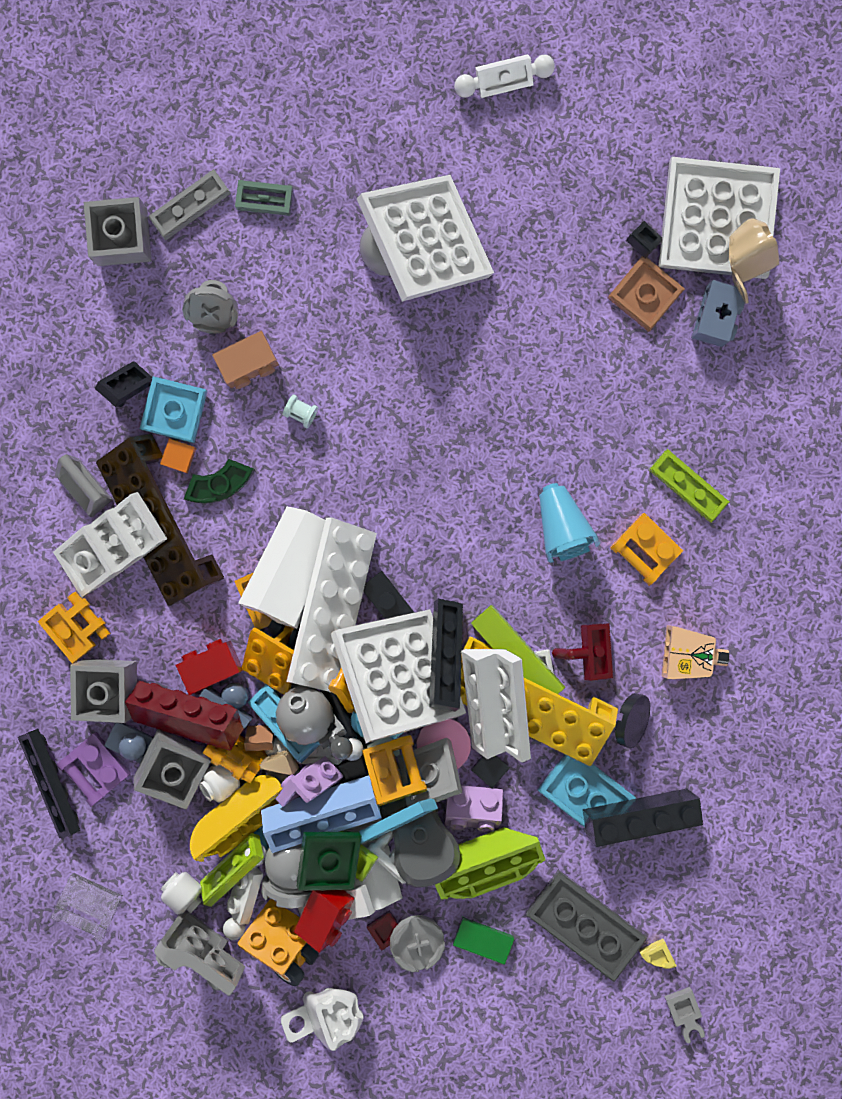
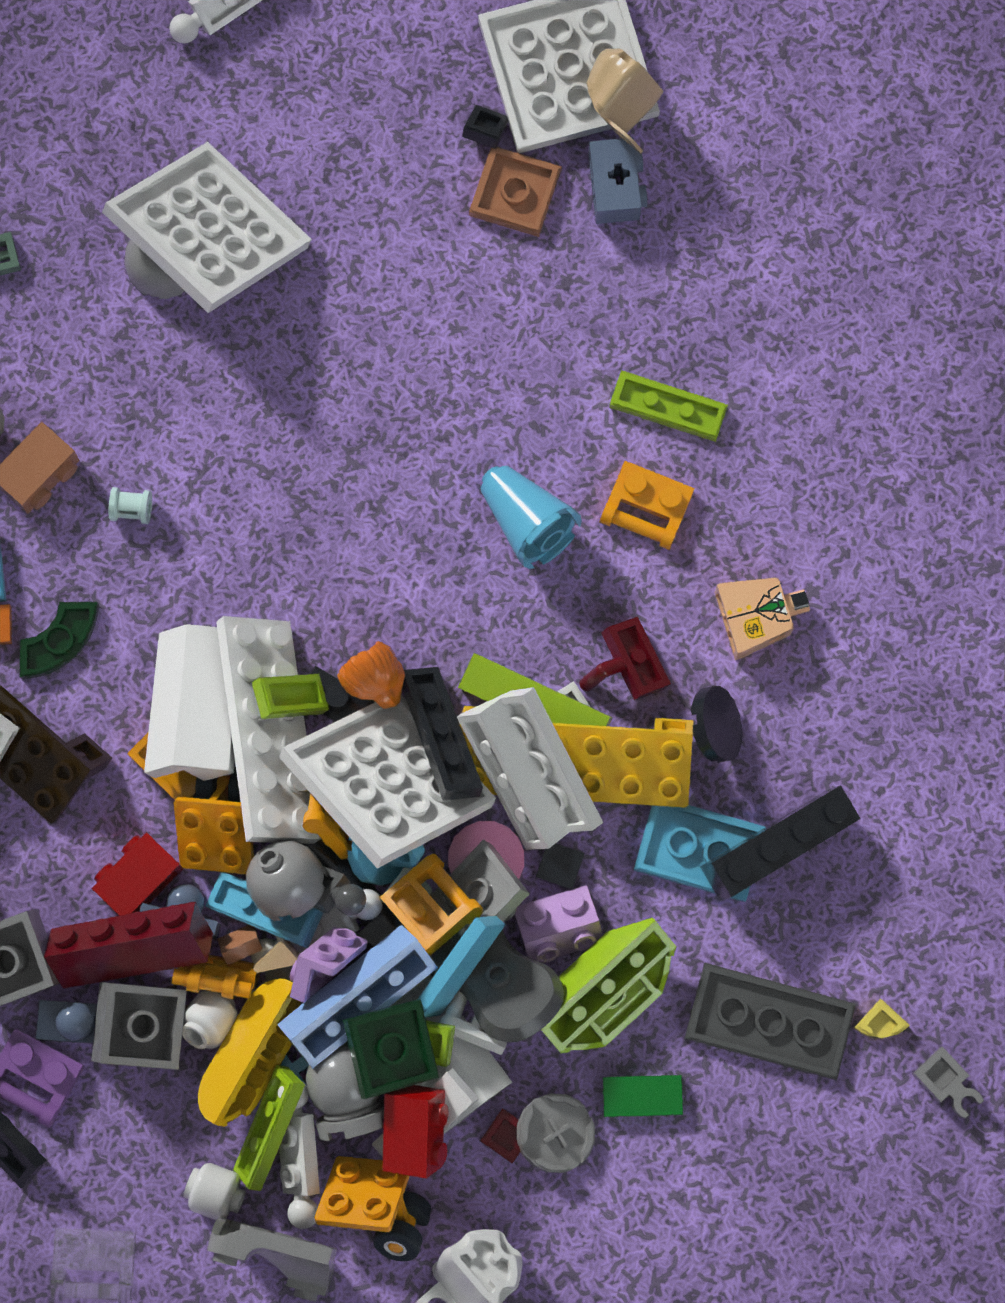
camera: 20 degrees left, 10 degrees down
none -> lime tile [252,674,329,719]
none -> orange hair [337,641,405,709]

